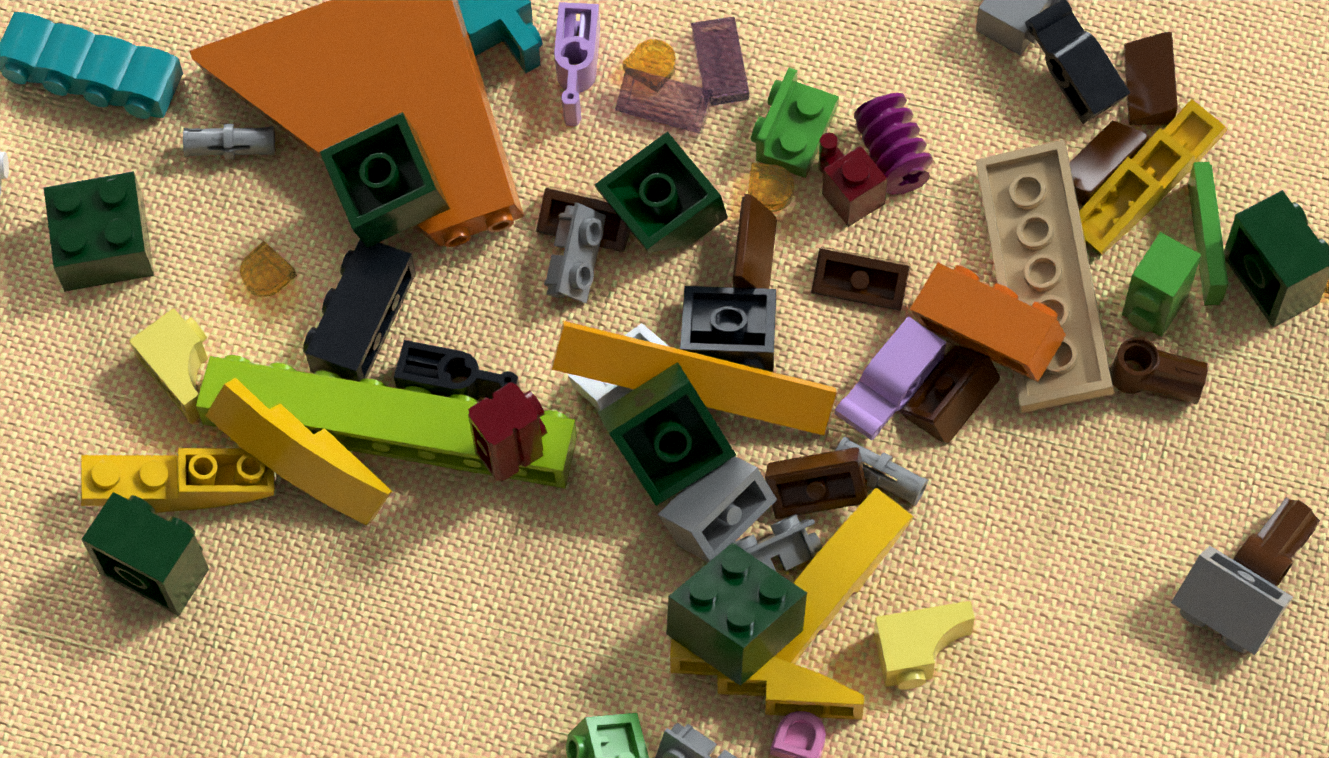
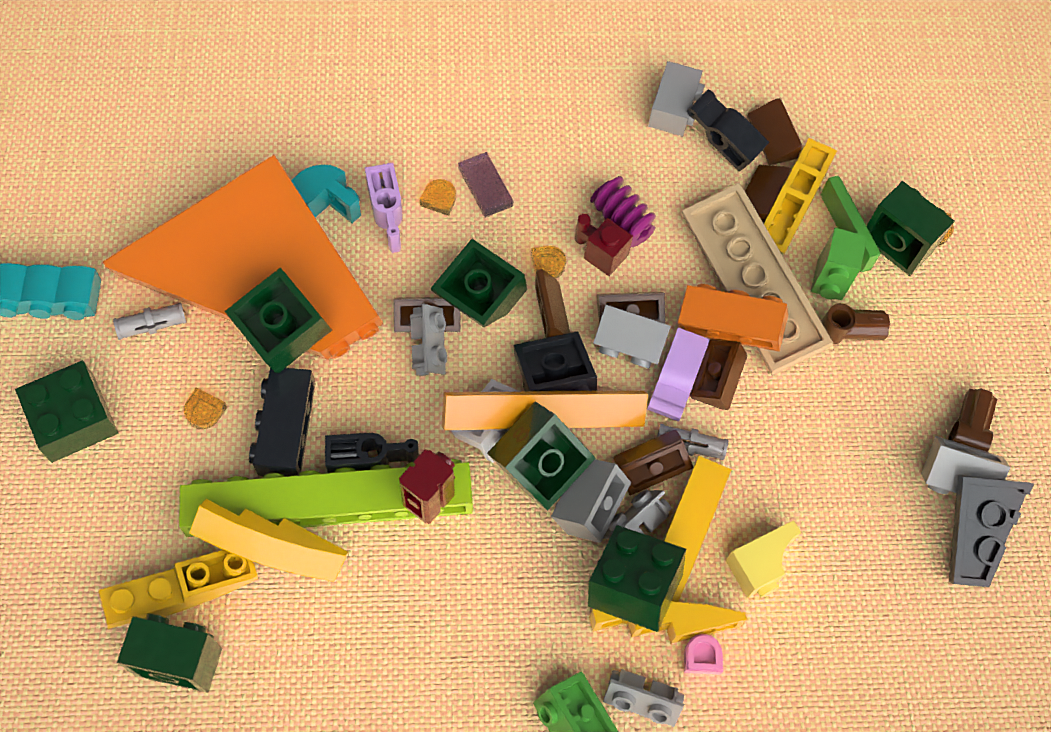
camera: 25 degrees left, 0 degrees up
light yellow arch [129,308,208,424] -> none
tile [615,67,714,134] -> none
bright green bracket [751,67,839,178] -> none
none -> light grey brick [593,305,671,369]
none -> wing [948,476,1034,587]

